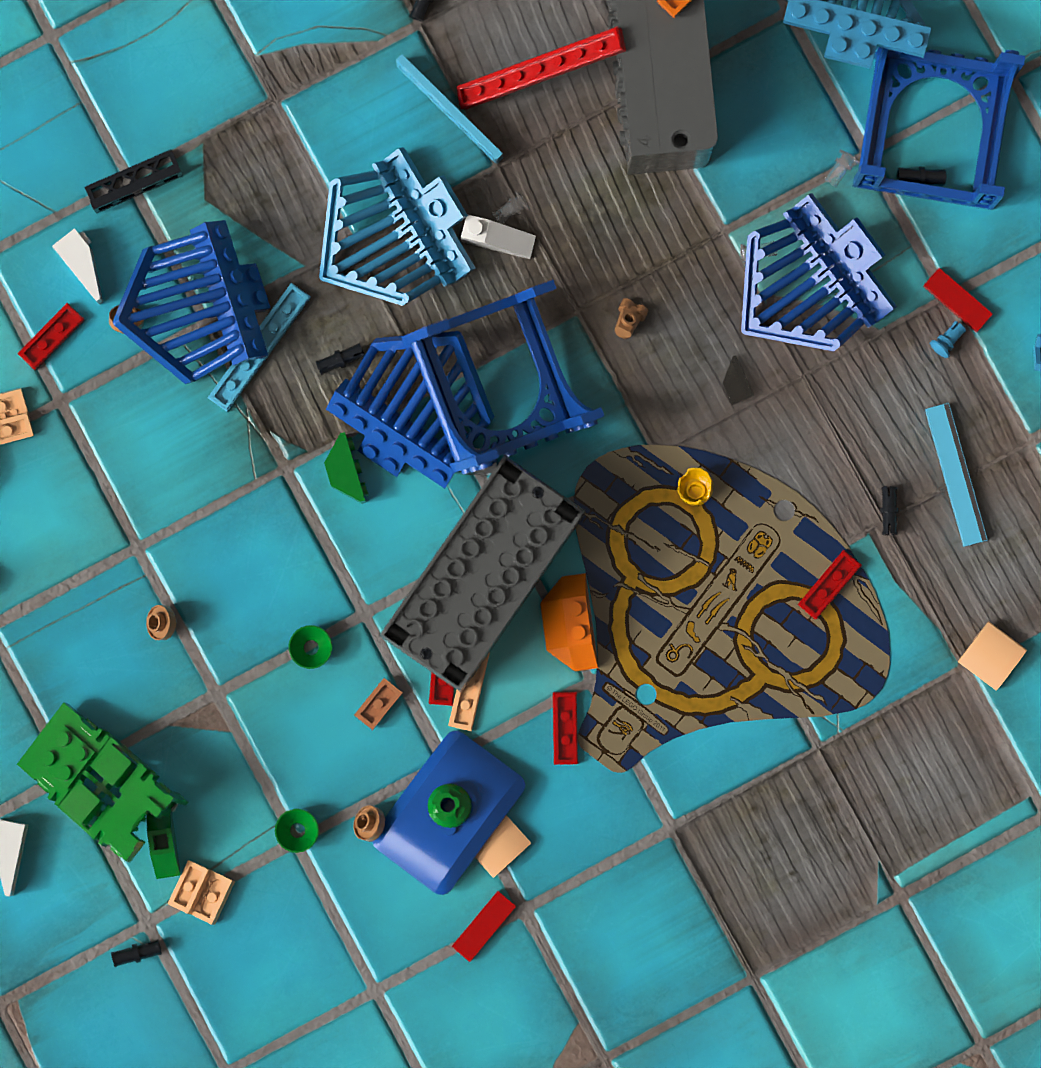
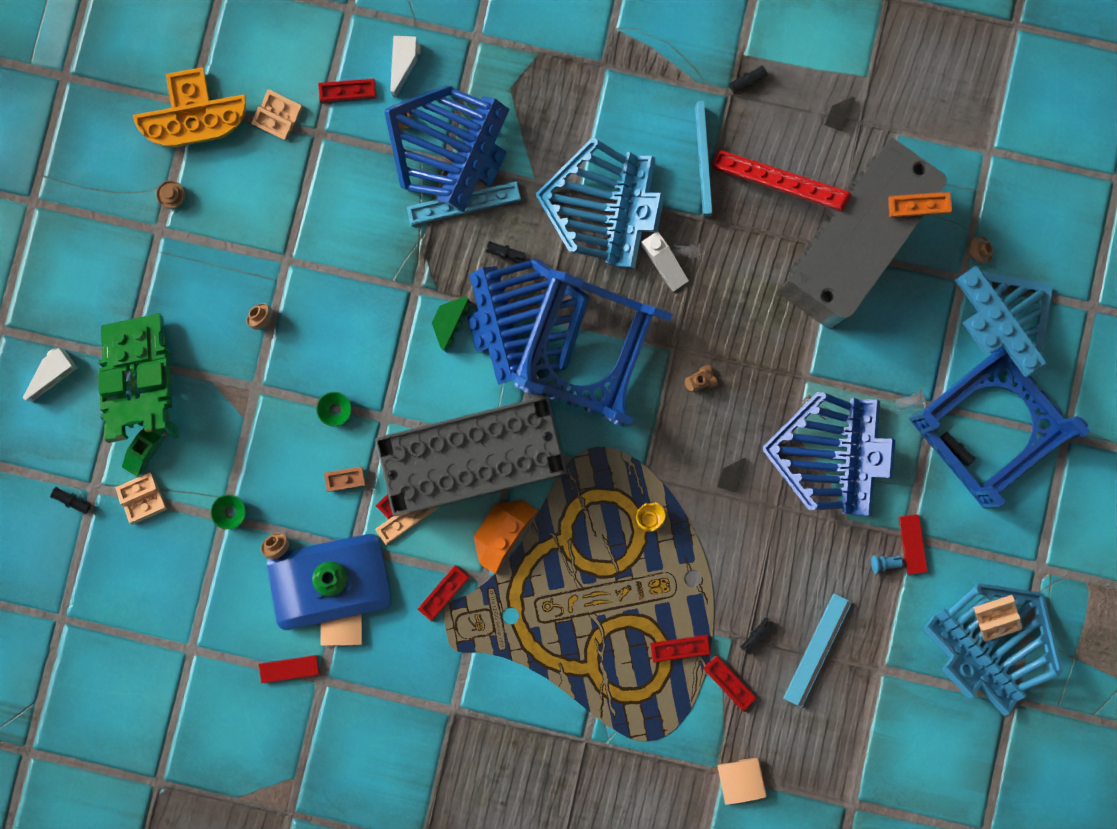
camera: 50 degrees right, 0 degrees up
black fence [85,149,183,214] -> none
none -> red tile [703,655,757,712]

